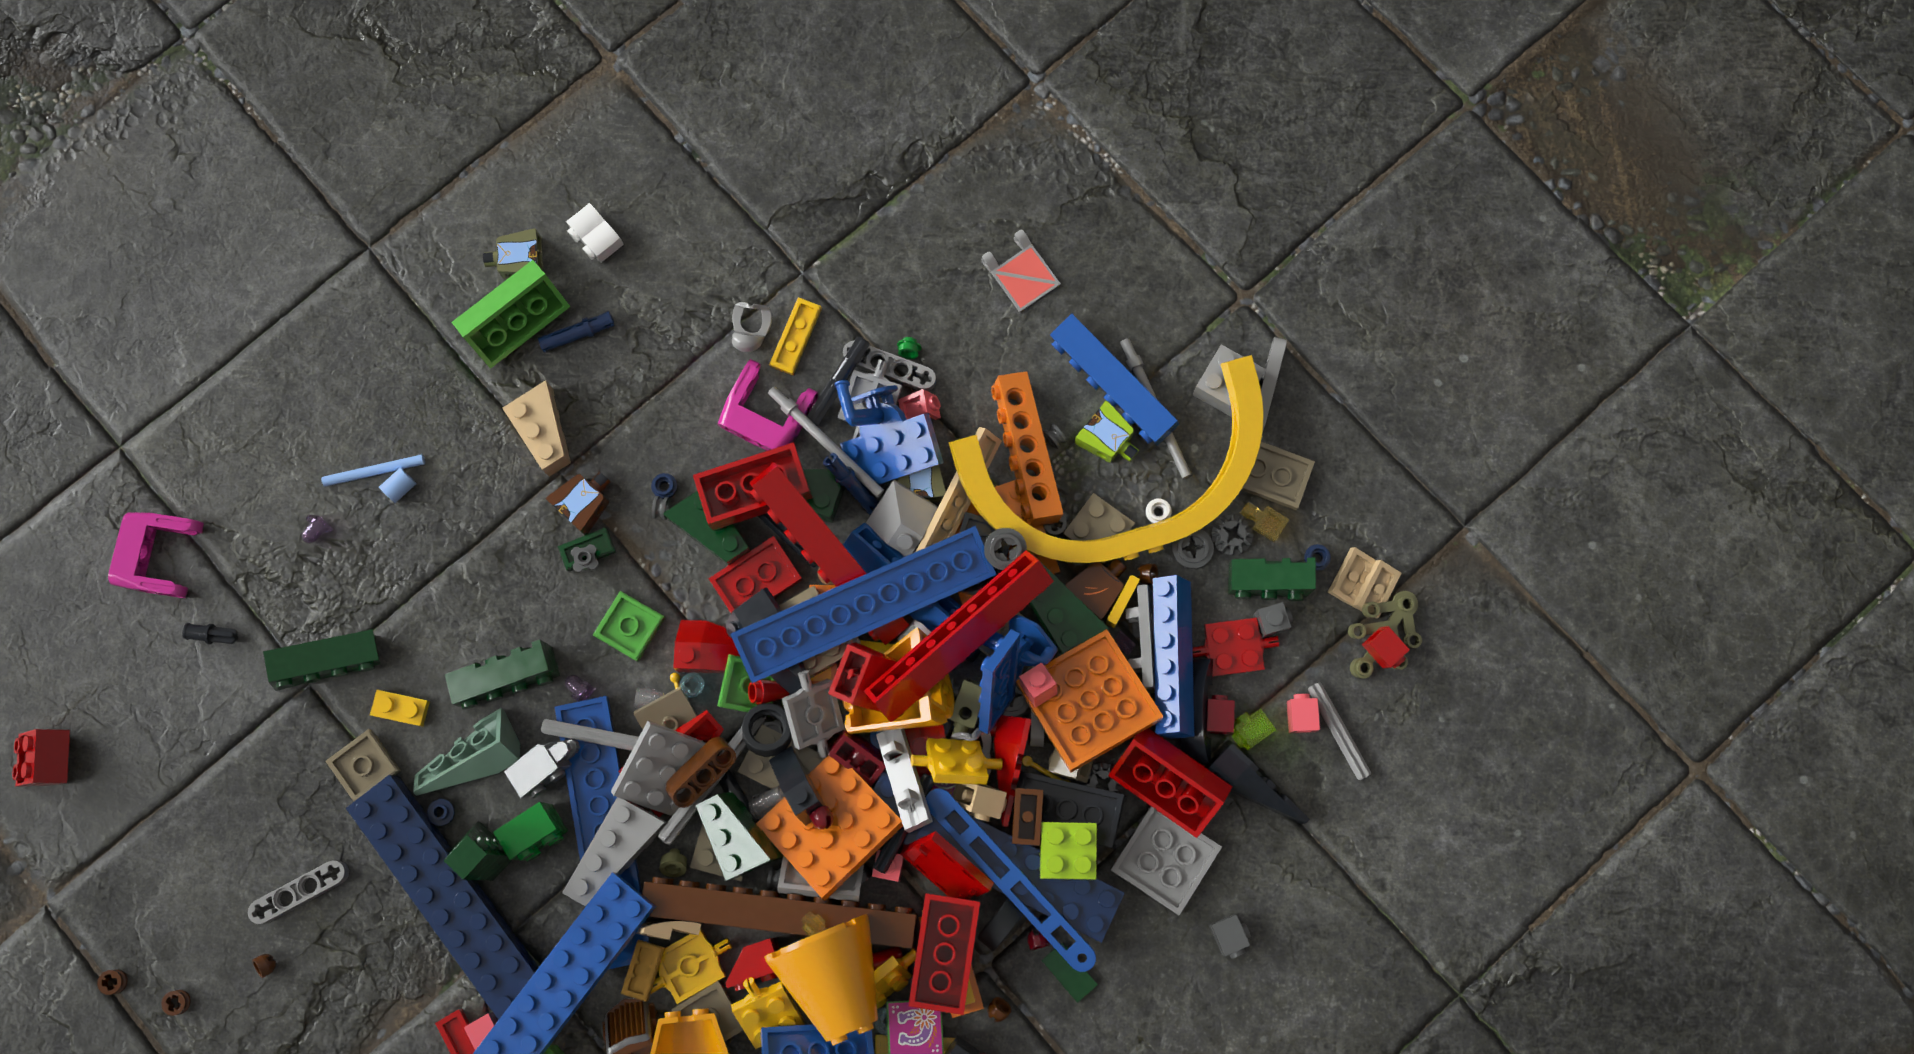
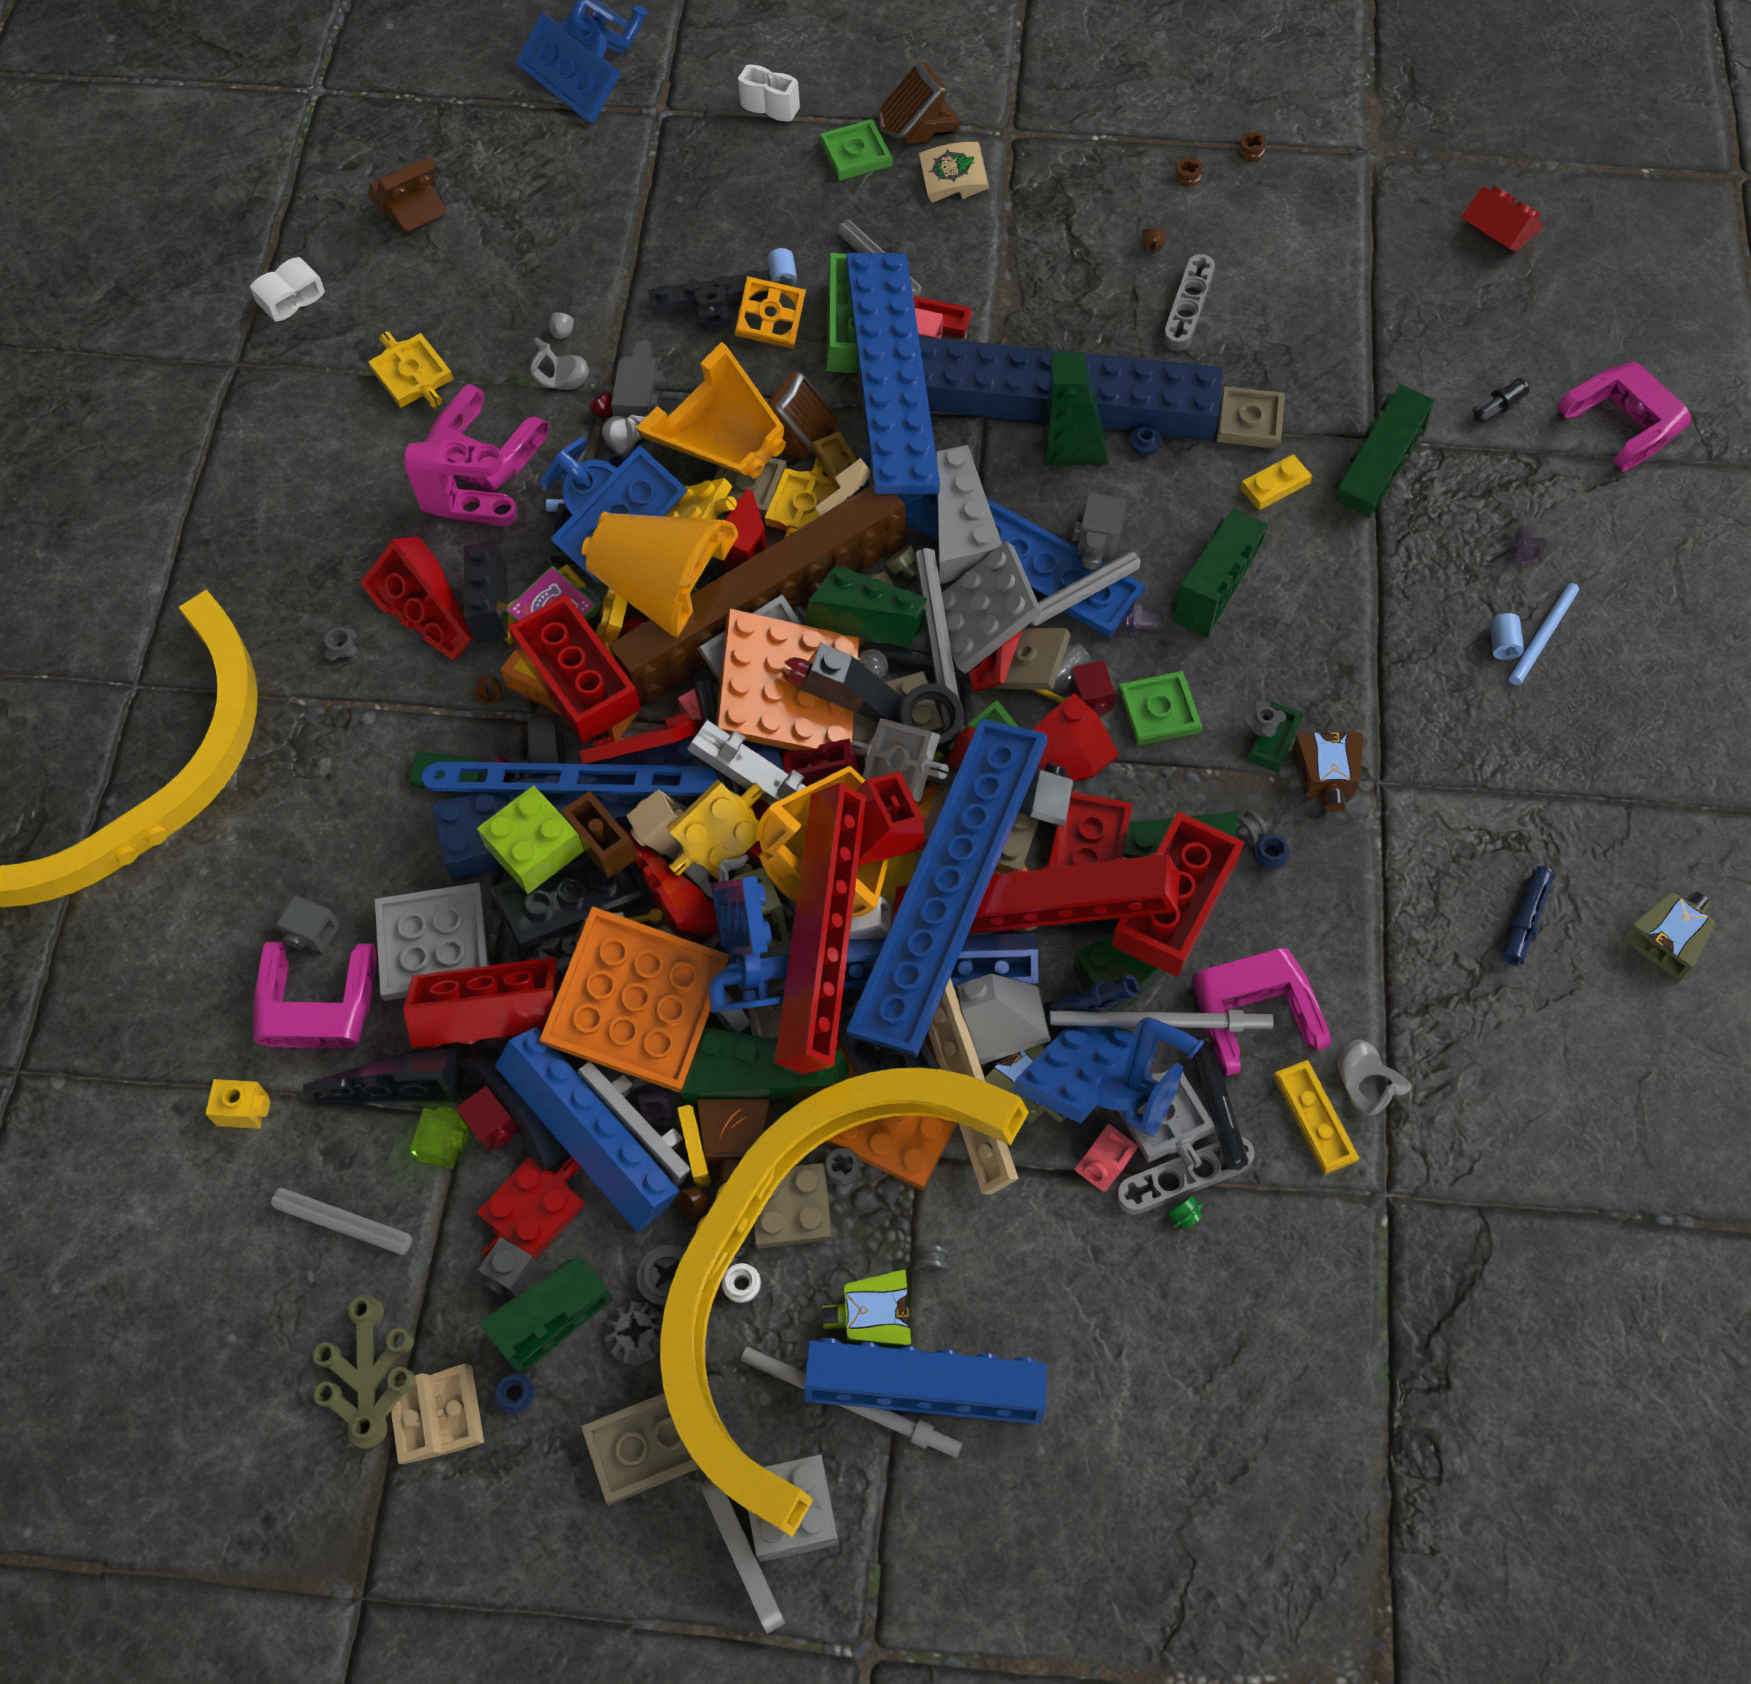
camera: 135 degrees right, 15 degrees down
sand green wedge [413,708,520,796] -> none
bright green brick [452,260,570,369] -> none
green brick [493,802,568,862] -> none
tan wedge [503,380,571,477] -> none
white brick [566,203,624,263] -> none
reddish brown beam [665,737,736,808] -> none
clear light blue bush [679,673,704,698] -> none
clear yellow plate [801,911,828,937] -> none
flag [981,230,1060,313] -> none
dark grey gear [984,528,1027,570] -> none
orange brick [991,372,1064,527] -> none
coral brick [1019,663,1058,708] -> none
clear yellow plate [1240,502,1289,542] -> none
coral brick [1287,694,1320,733] -> none
red brick [1361,626,1410,668] -> none
none -> yellow brick [206,1079,270,1129]
none -> dark pink connector [253,942,377,1049]
none -> dark red brick [1070,660,1115,716]

